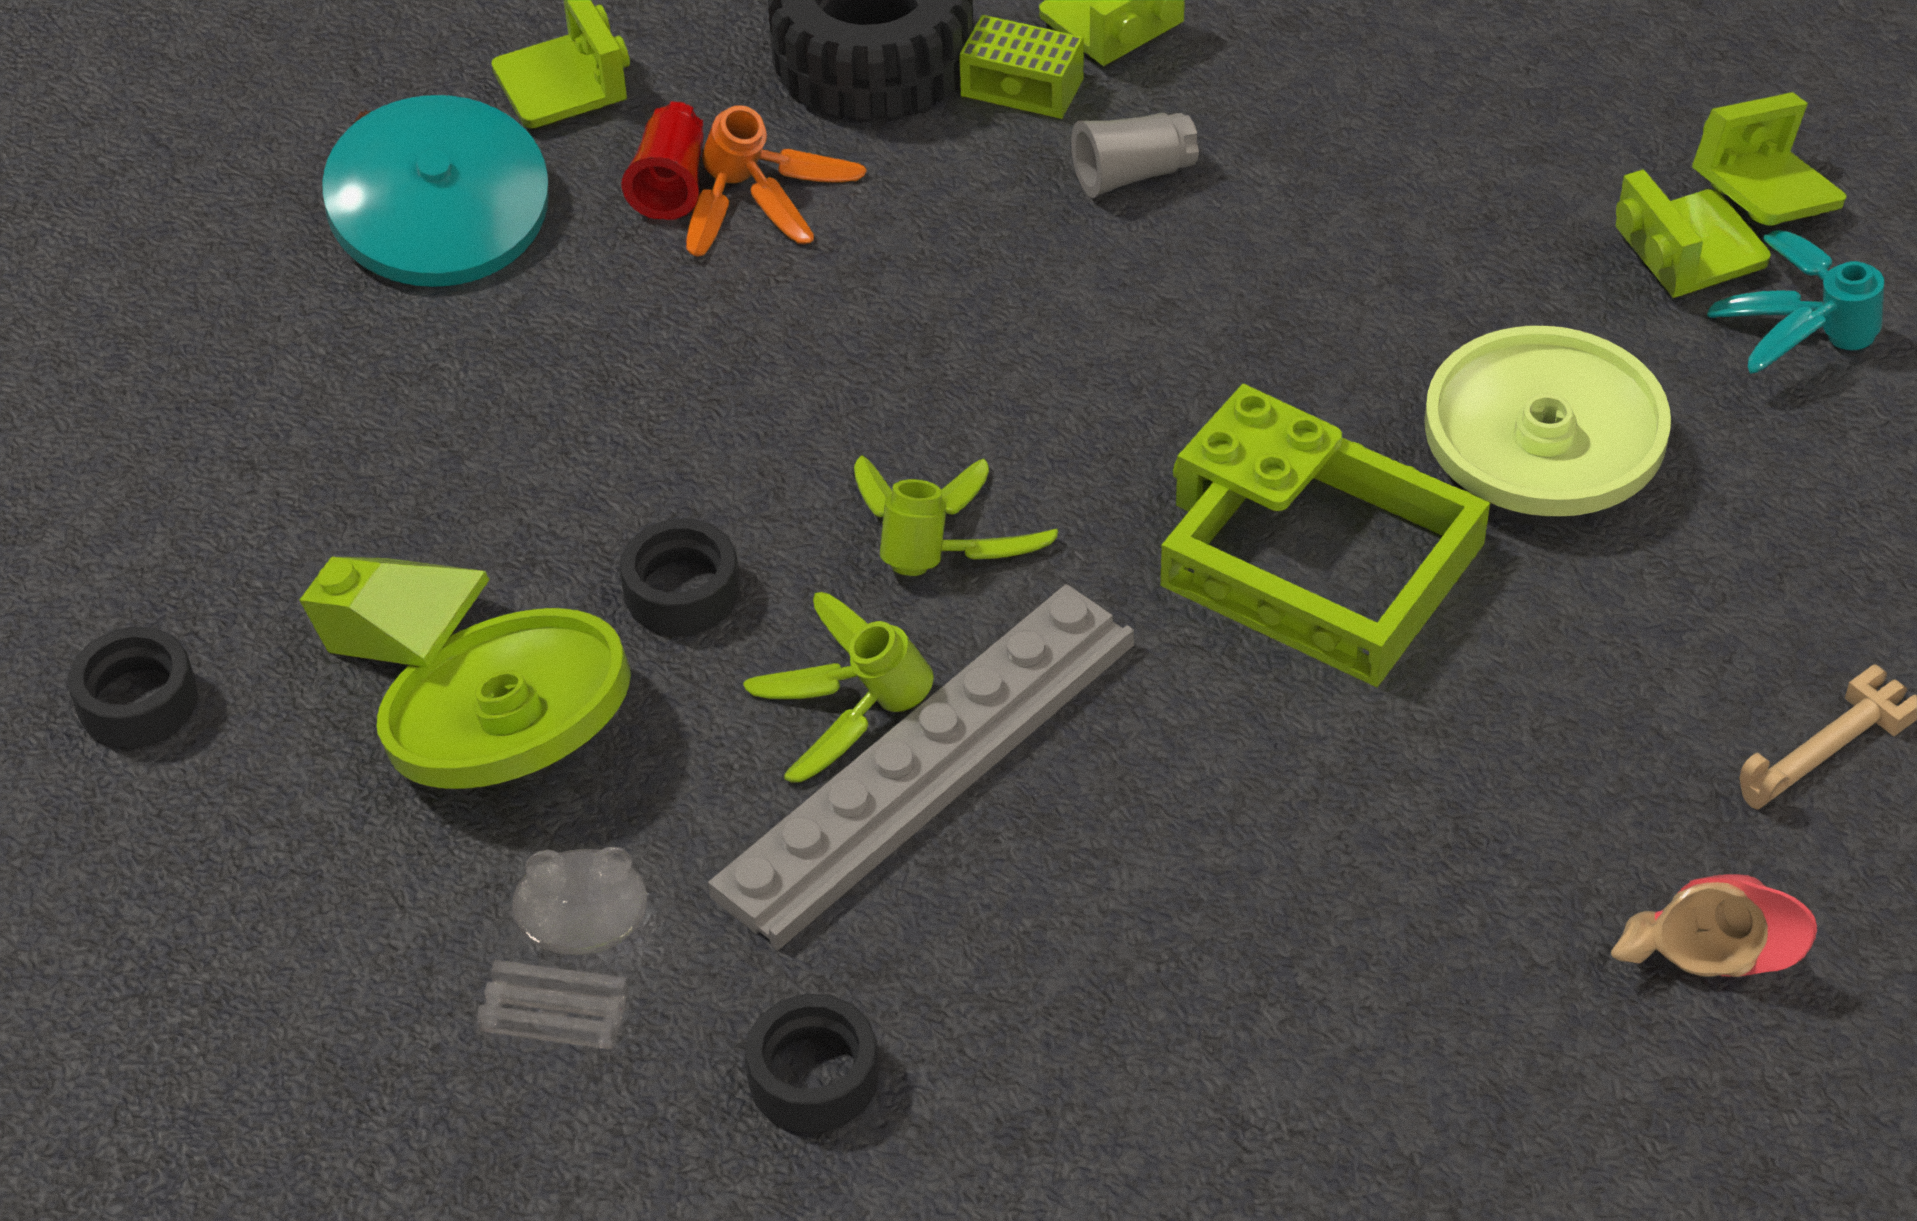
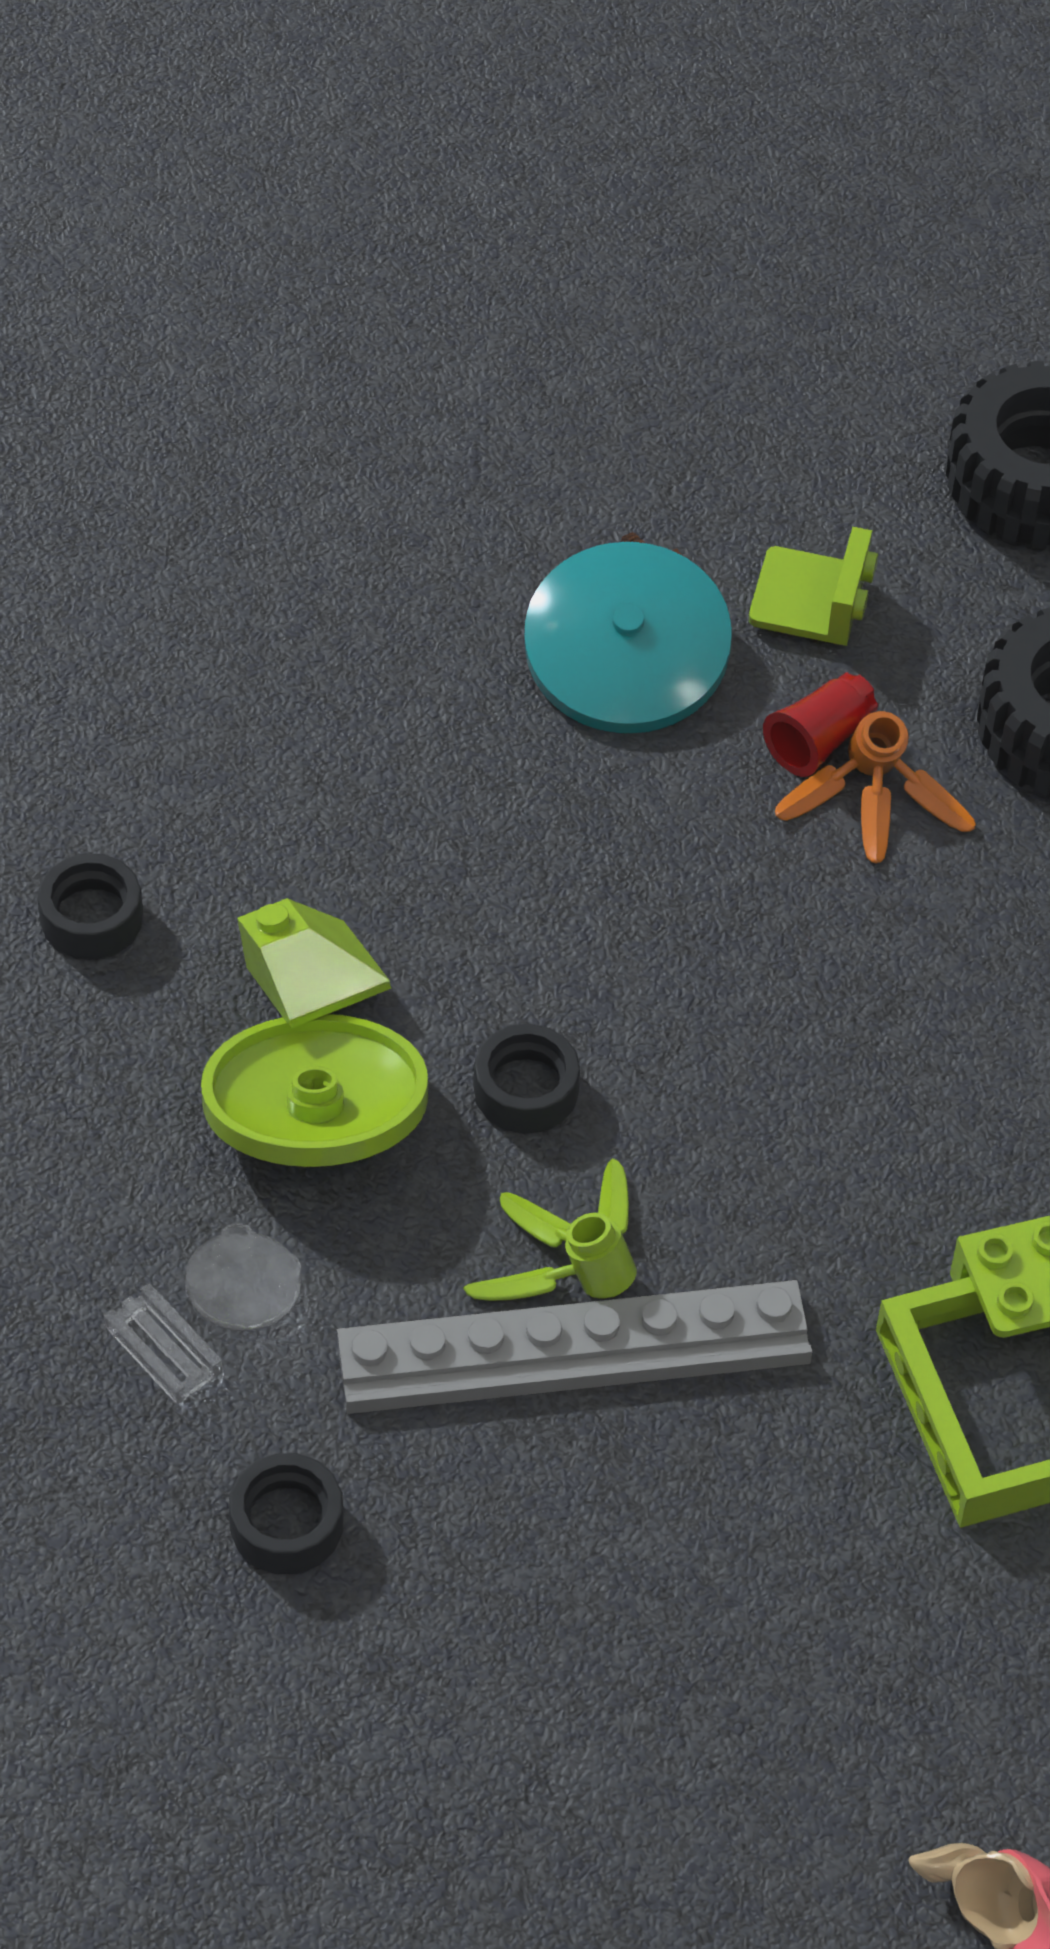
camera: 35 degrees right, 5 degrees up
lime plant [854,455,1058,576] -> none

